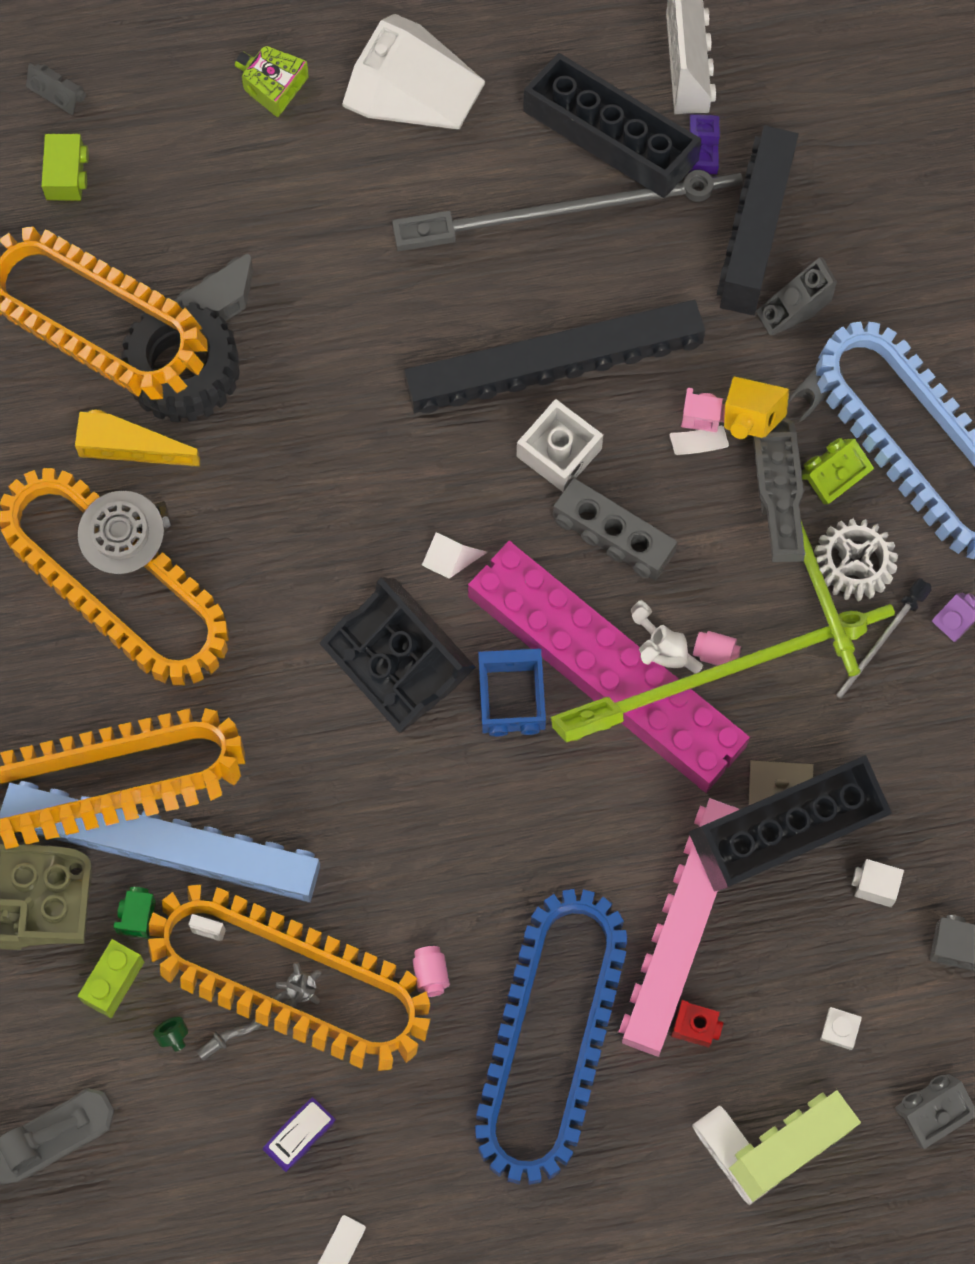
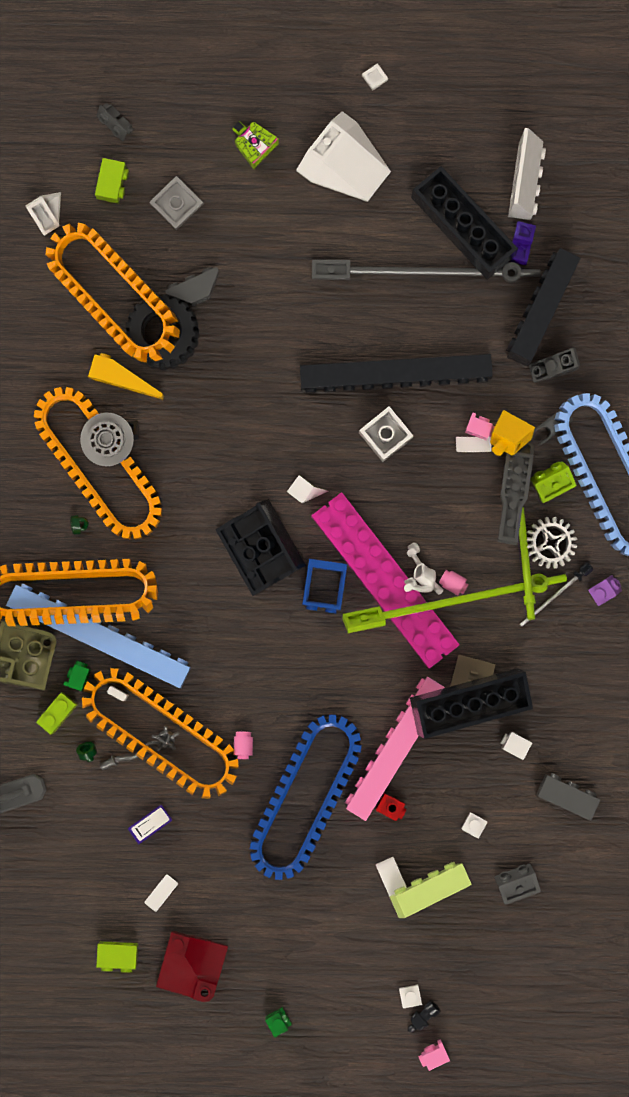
camera: 10 degrees right, 15 degrees up
dark grey brick [553,478,678,581] -> none
none -> dark green tile [70,515,89,535]
none -> light grey plate [149,176,203,230]

